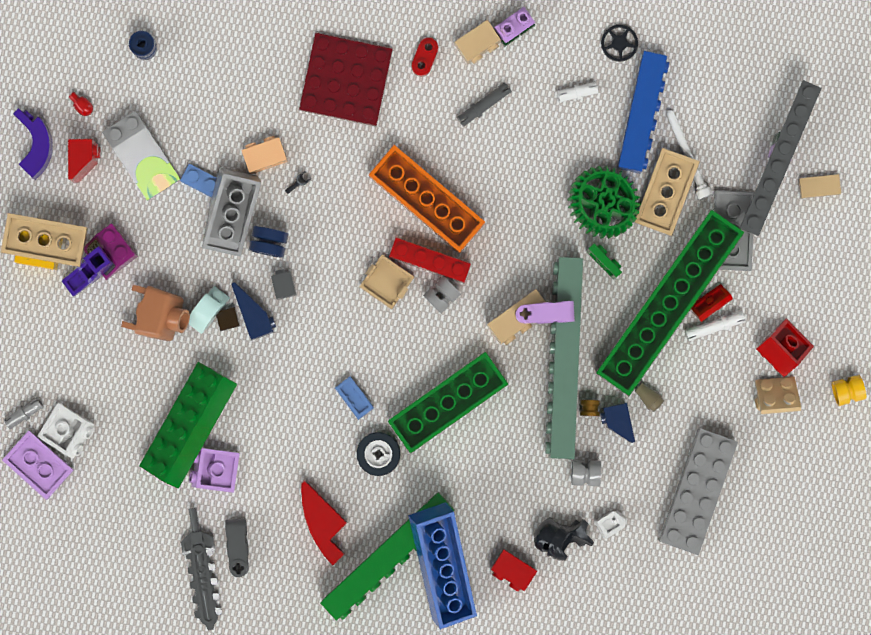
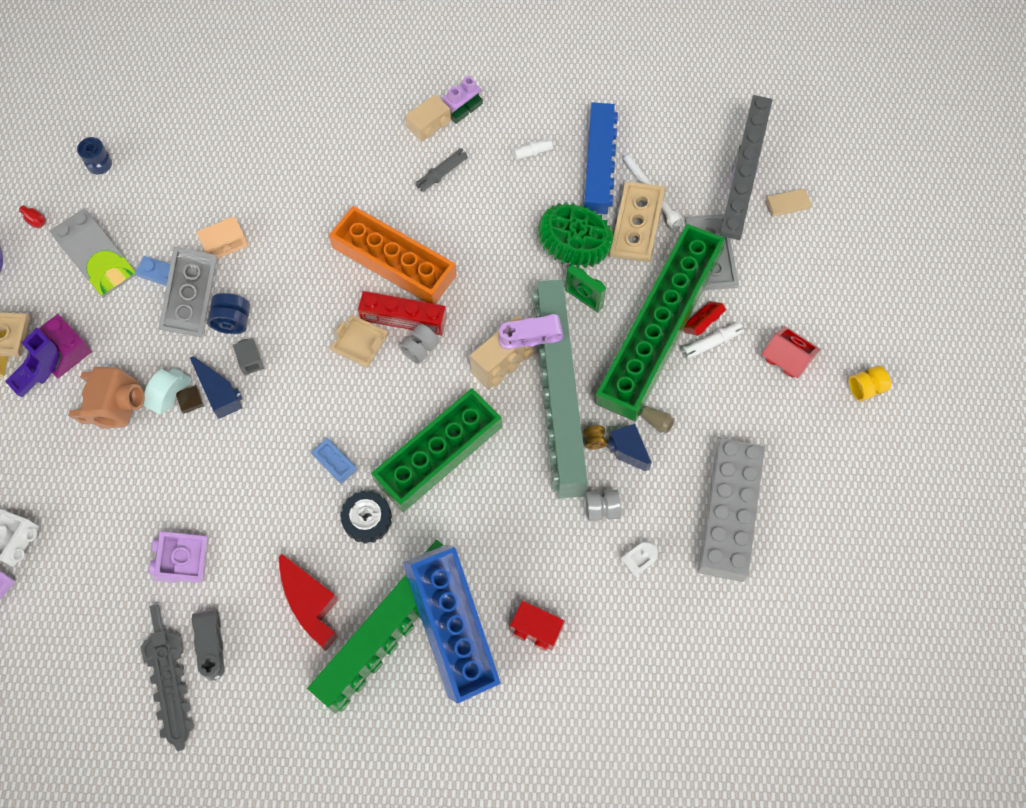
camera: 10 degrees left, 20 degrees down
red slope [68,139,101,183] -> none
green brick [139,362,237,489] -> none
black hand [285,171,311,194] -> none
dark red plate [299,33,393,127] -> none
red plate [412,38,438,77] -> none
black piece [534,517,594,561] -> none
black wheel [601,25,638,62] -> none
tan piece [754,376,801,414] -> none

